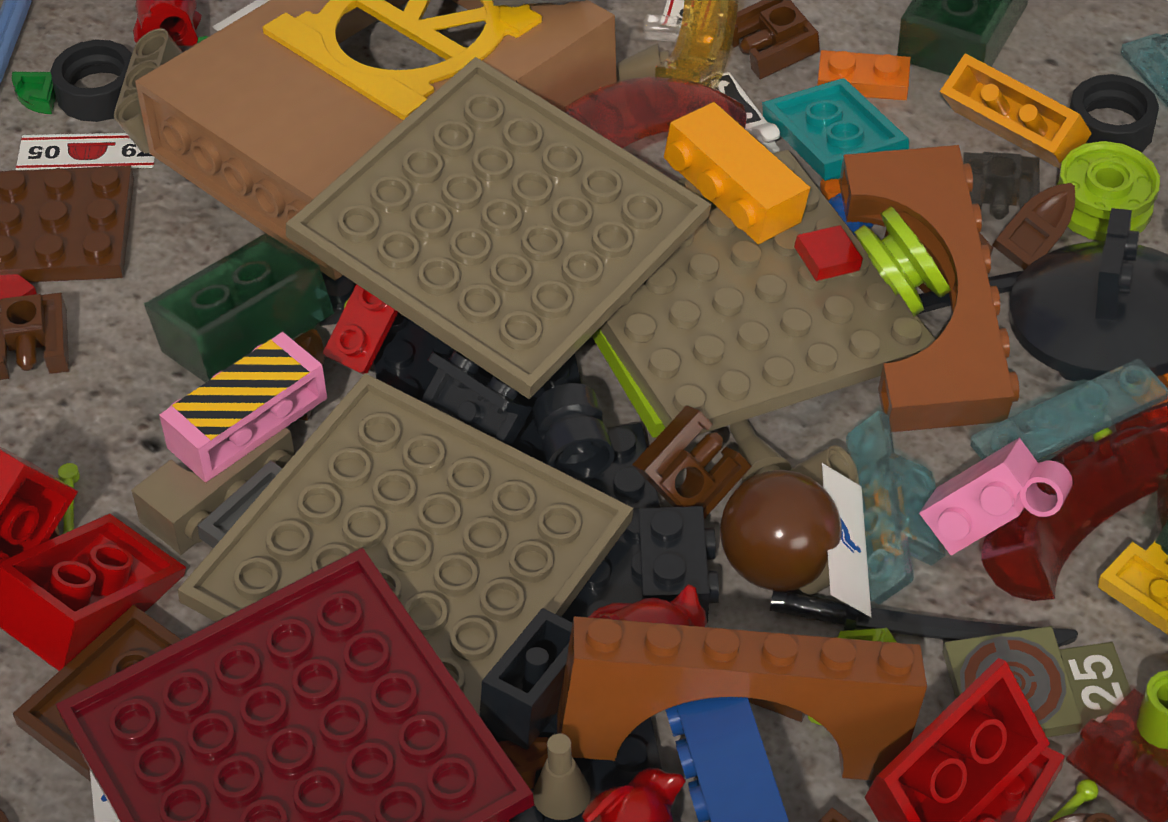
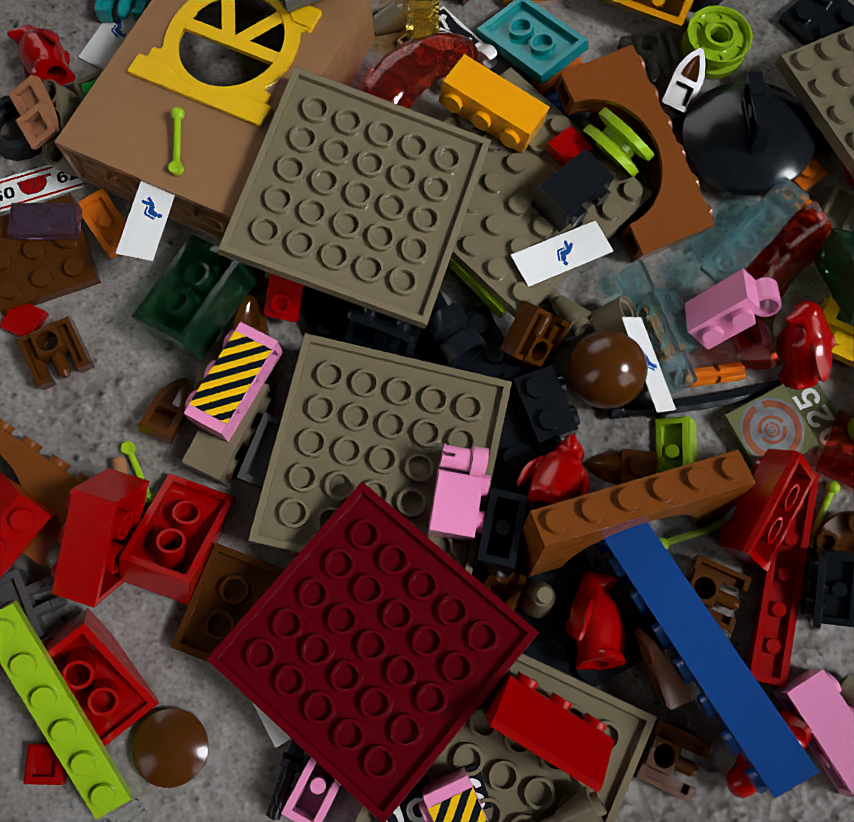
camera: 20 degrees left, 25 degrees up
none -> clear purple plate [7,203,83,240]
none -> nougat slope [8,75,60,150]
none -> orange plate [74,188,126,260]
none -> white sticker [116,181,175,261]
none -> reddish brown plate [138,377,191,444]
none -> lime hinge [168,107,185,176]
none -> bright pink hinge [427,443,491,542]
none -> white sticker [511,220,613,287]
none -> black brick [531,149,615,233]
none -> lime hinge [659,520,725,549]
none -> orange piece [685,362,746,388]
none -> red animal [776,301,835,390]

